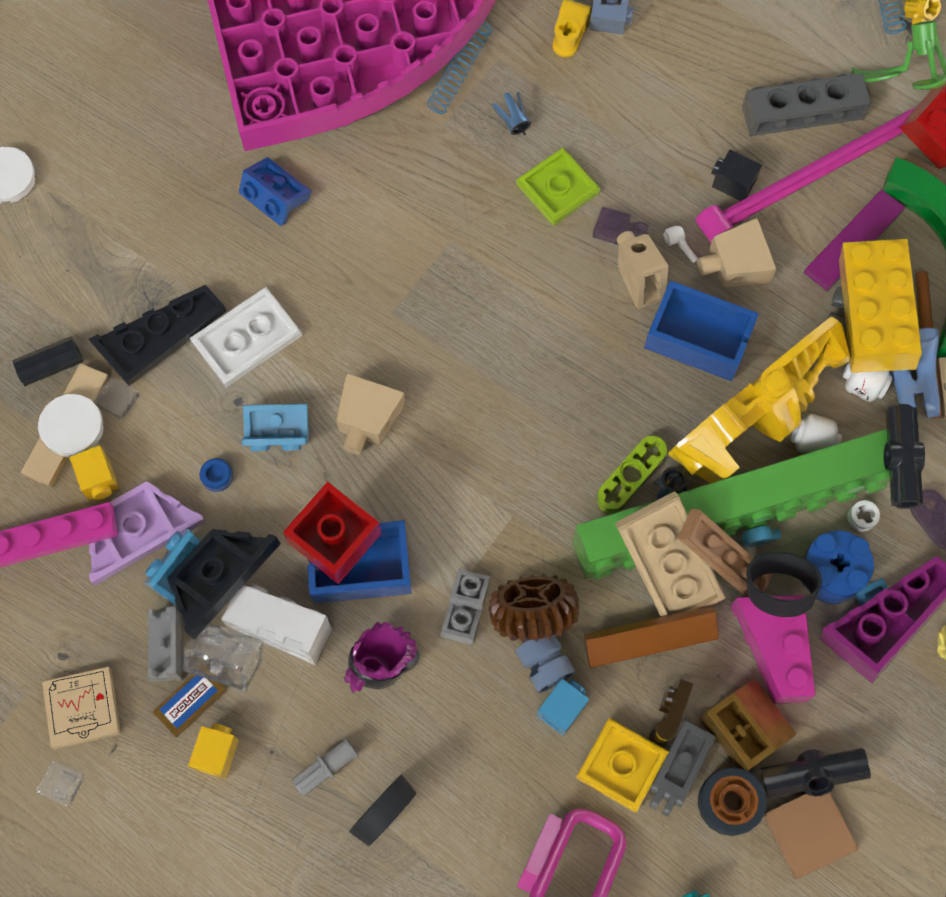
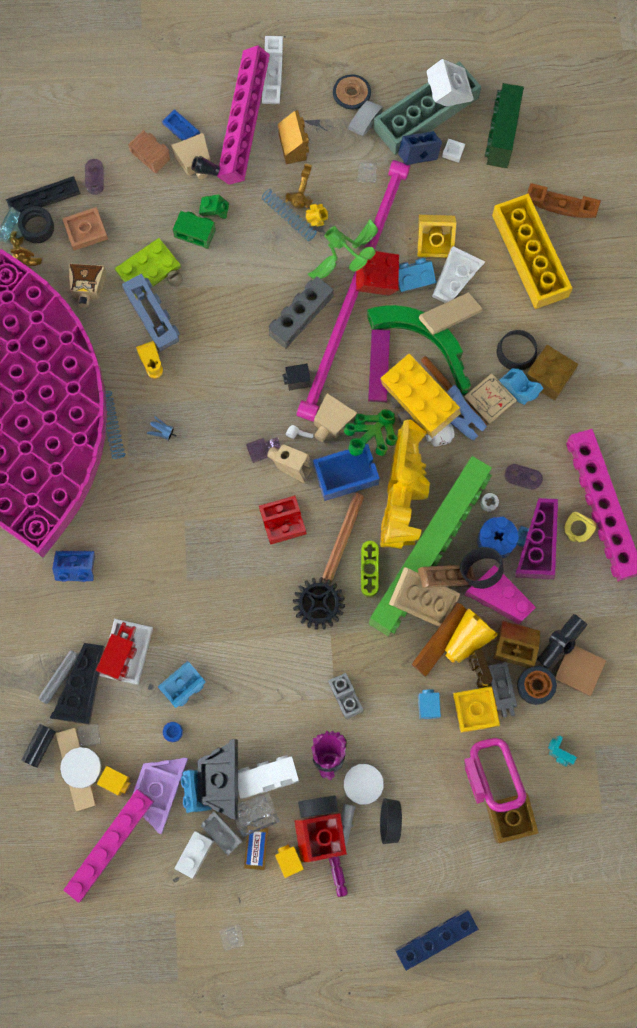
camera: 40 degrees left, 5 degrees up
tan tile [42,667,121,749] -> none
red brick [283,481,382,584] -> none
blue piece [307,520,412,604] -> none
tan torso [337,374,405,455] -> none
reddish brown gear [489,573,580,643] -> none
sand blue wheel [515,635,576,693] -> none
lime tile [516,147,600,226] -> none
black piece [654,467,687,500] -> none
dark azure piece [742,526,781,548] -> none
white head [791,414,842,454] -> none
black piece [883,404,925,509] -> none
none -> light grey axle [39,650,78,704]
none -> red brick [96,622,137,681]
none -> white piece [174,831,214,879]
none -> red slope [259,495,307,545]
none -> black gear [293,577,345,630]
none -> red slope [294,813,347,862]
none -> black tyre [298,795,338,818]
none -> nougat axle [322,493,364,582]
none -> magenta axle [329,856,348,897]
none -> green plant [344,409,398,456]
none -> white tile [344,764,384,805]
none -> yellow cone [445,608,498,663]

